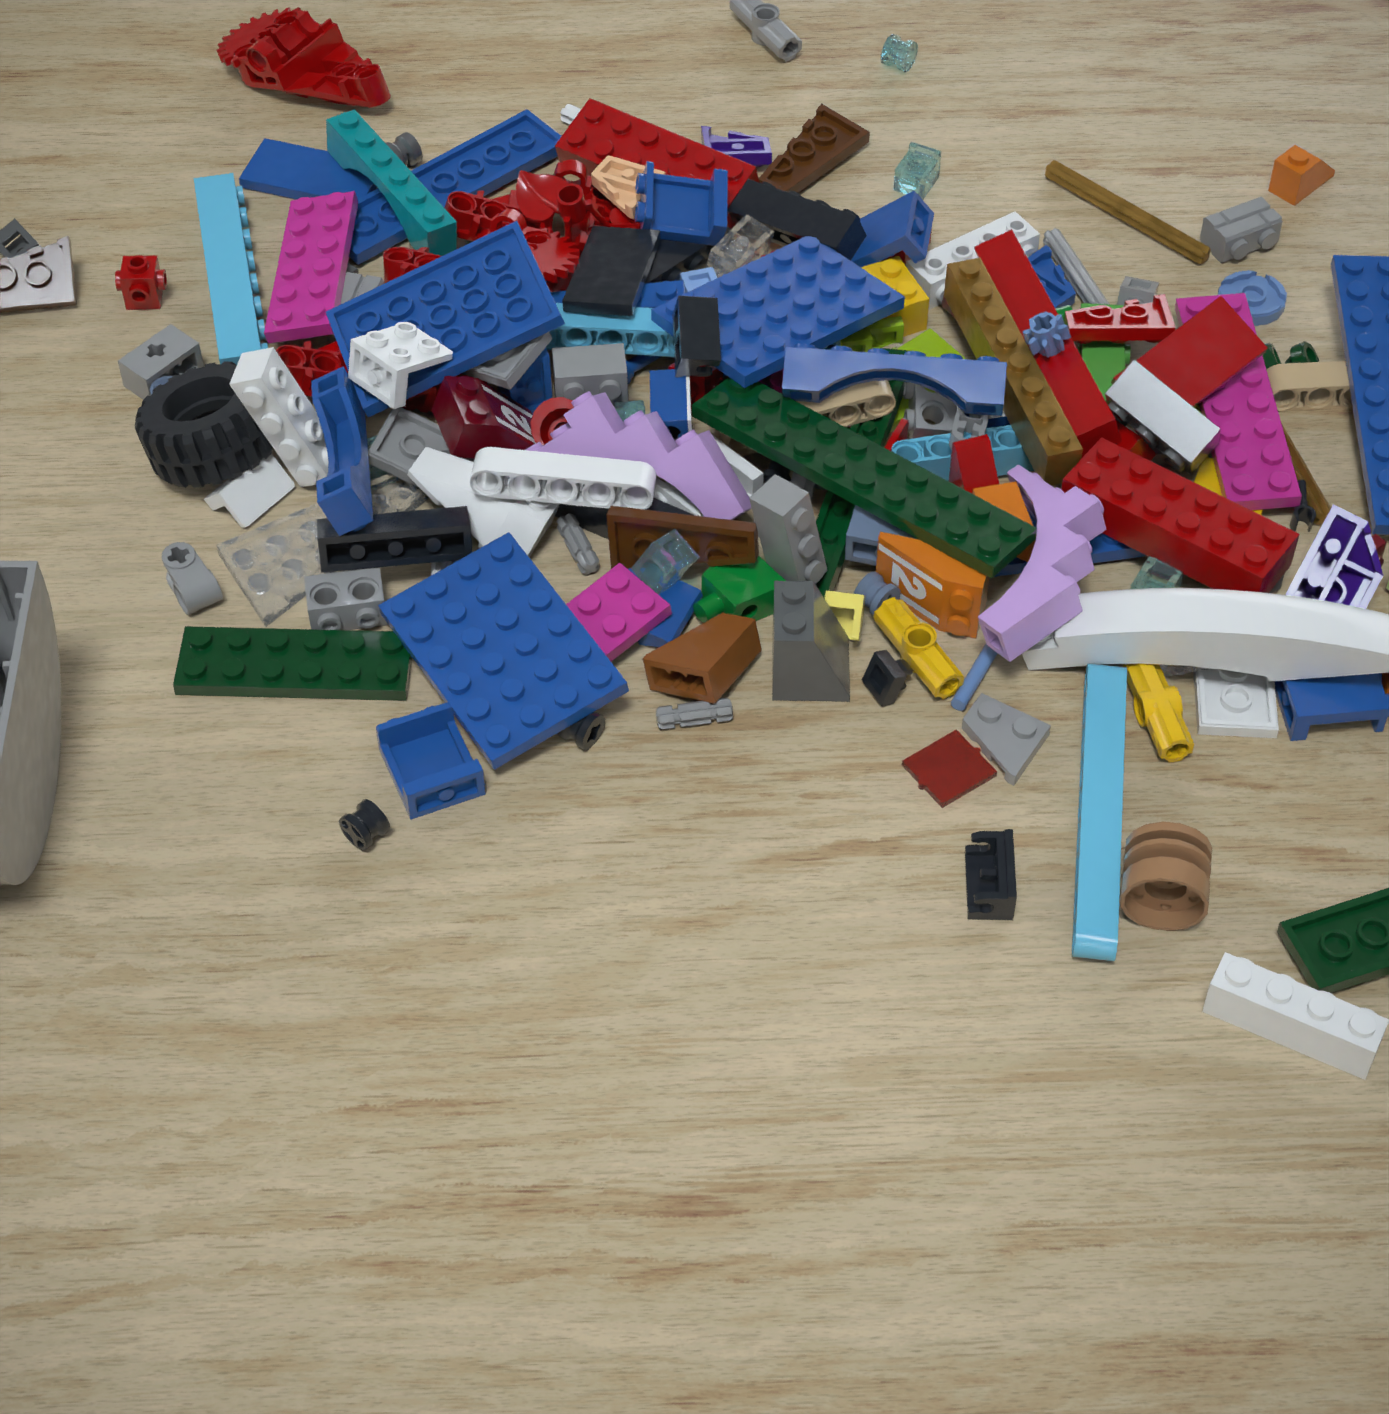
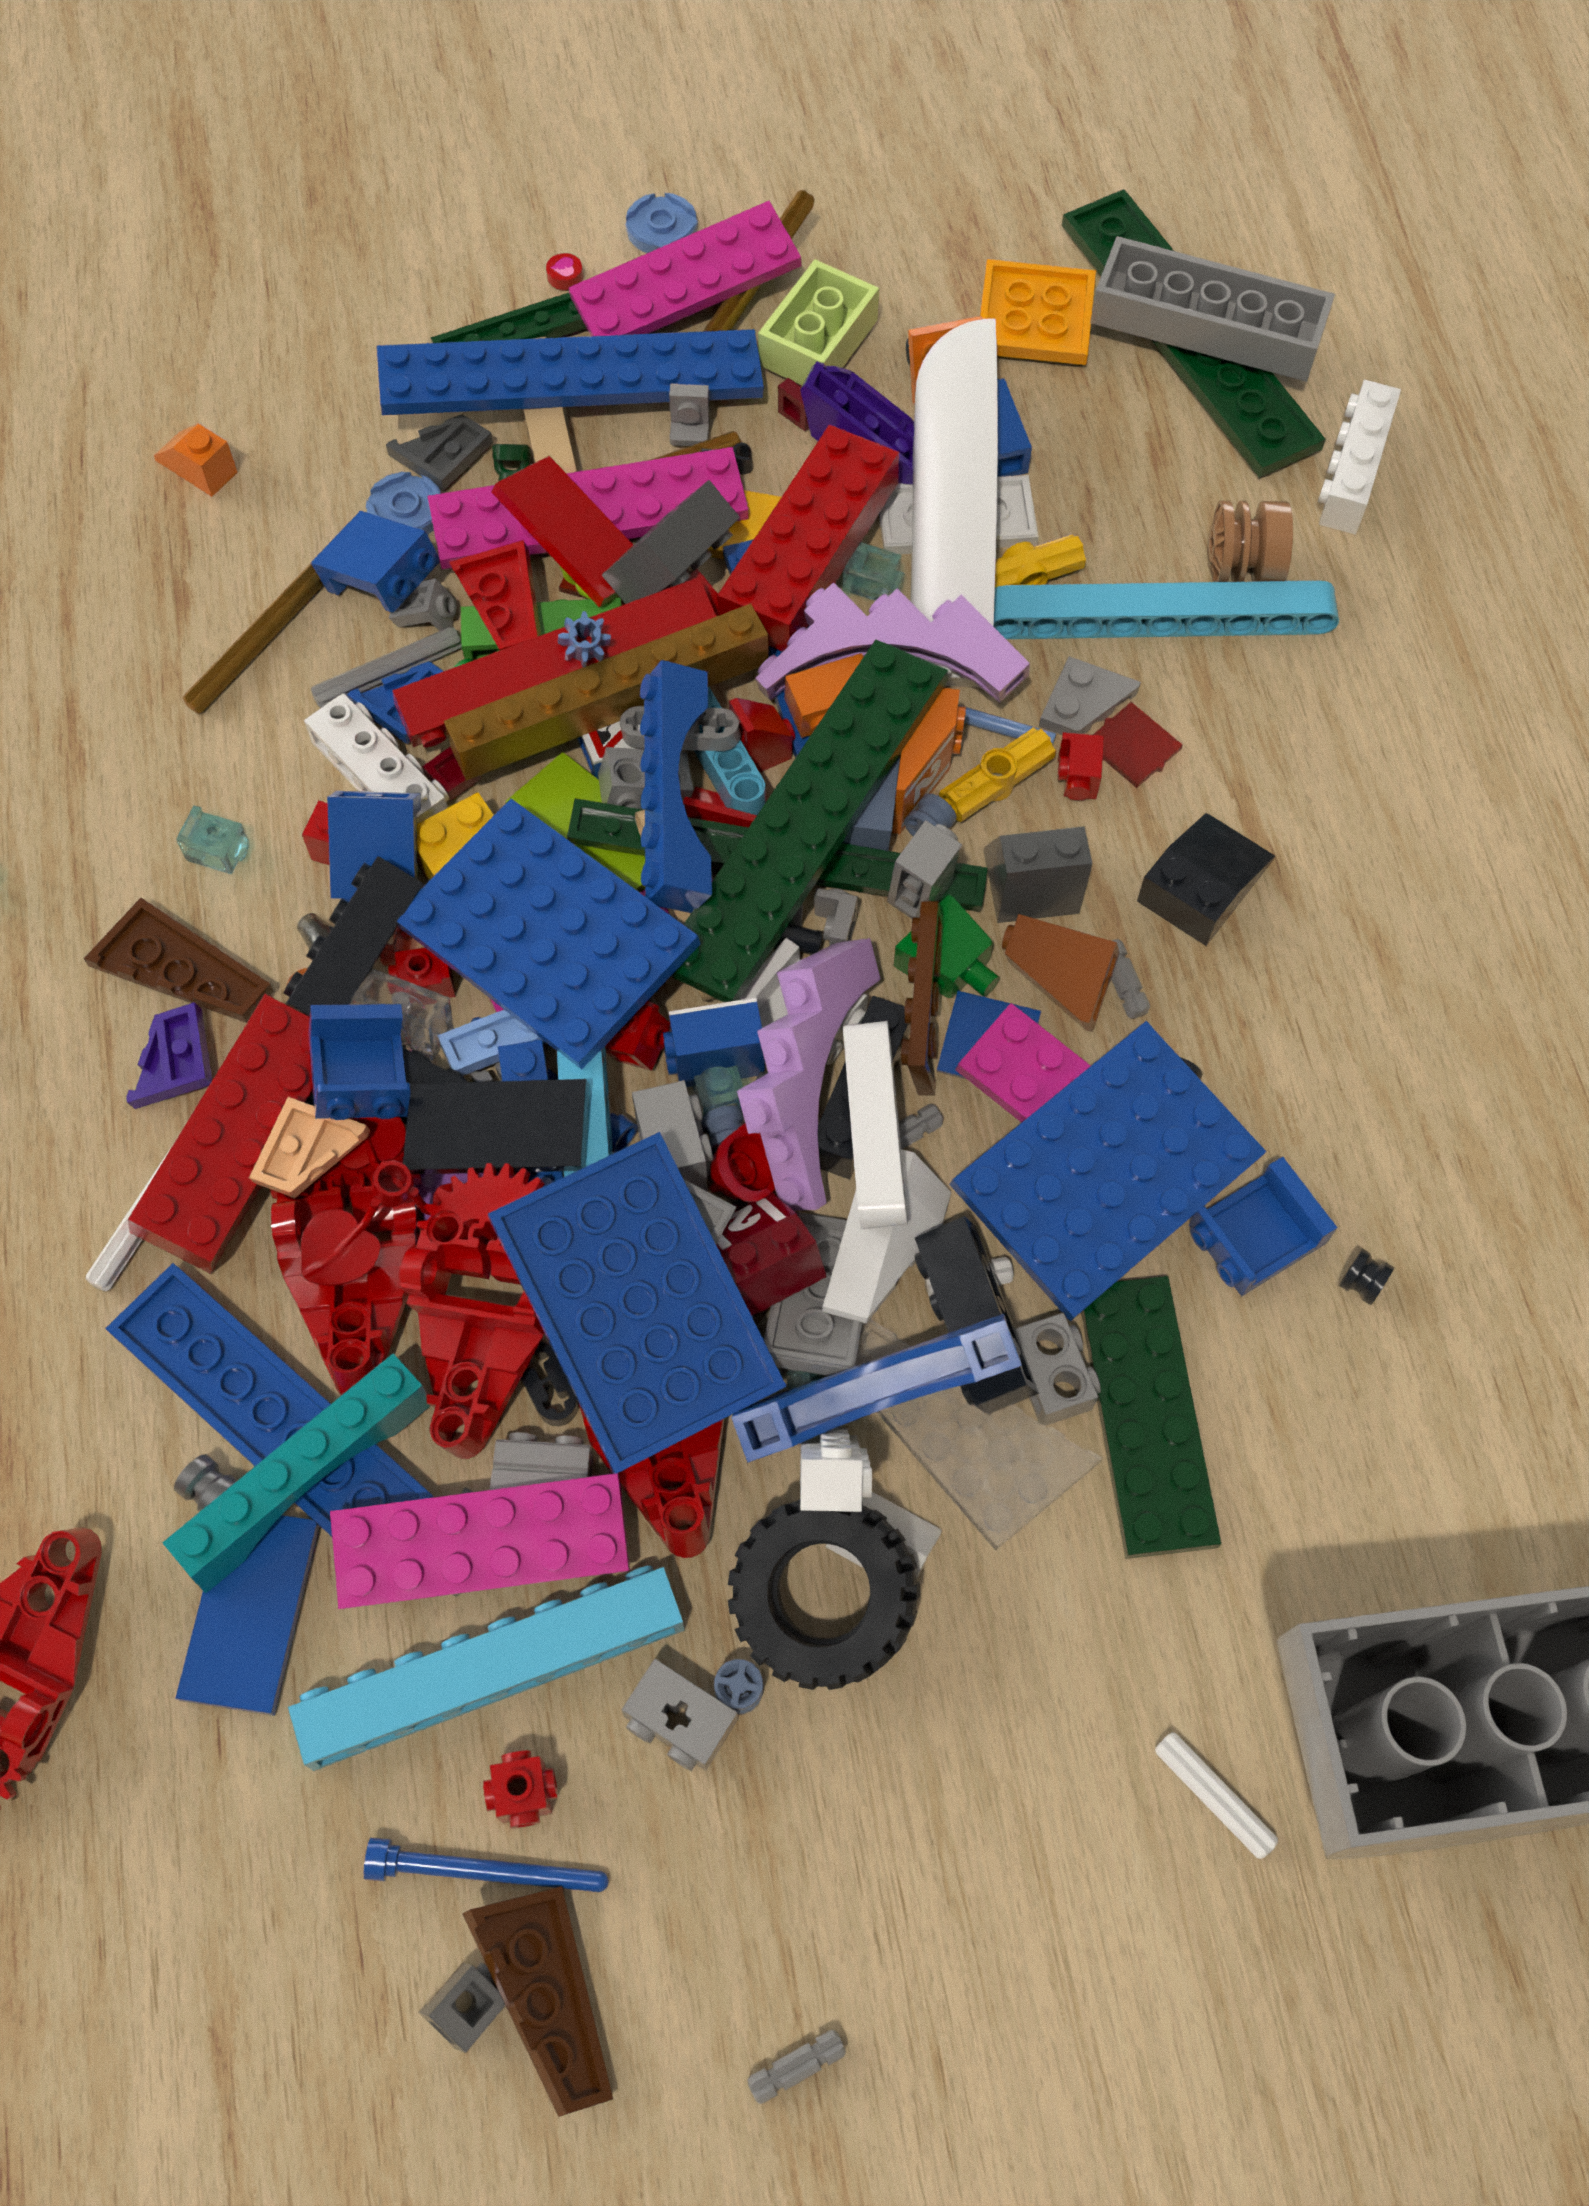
camera: 100 degrees left, 15 degrees up
light grey piece [162,542,223,615] -> none
white bracket [348,322,453,409] -> none
clear light blue brick [631,529,700,595] -> none
black hinge [672,296,721,377] -> none
light yellow panel [825,590,866,641] -> none
black tile [861,650,914,706] -> none
black hinge [964,829,1017,920] -> none
light grey brick [1200,196,1283,263] -> none
none -> blue panel [311,510,440,613]
none -> blue piece [364,1837,609,1892]
none -> dark grey wing [386,414,493,491]
none -> light grey bracket [669,384,710,446]
none -> red brick [1057,732,1104,800]
none -> black slope [1137,812,1275,946]

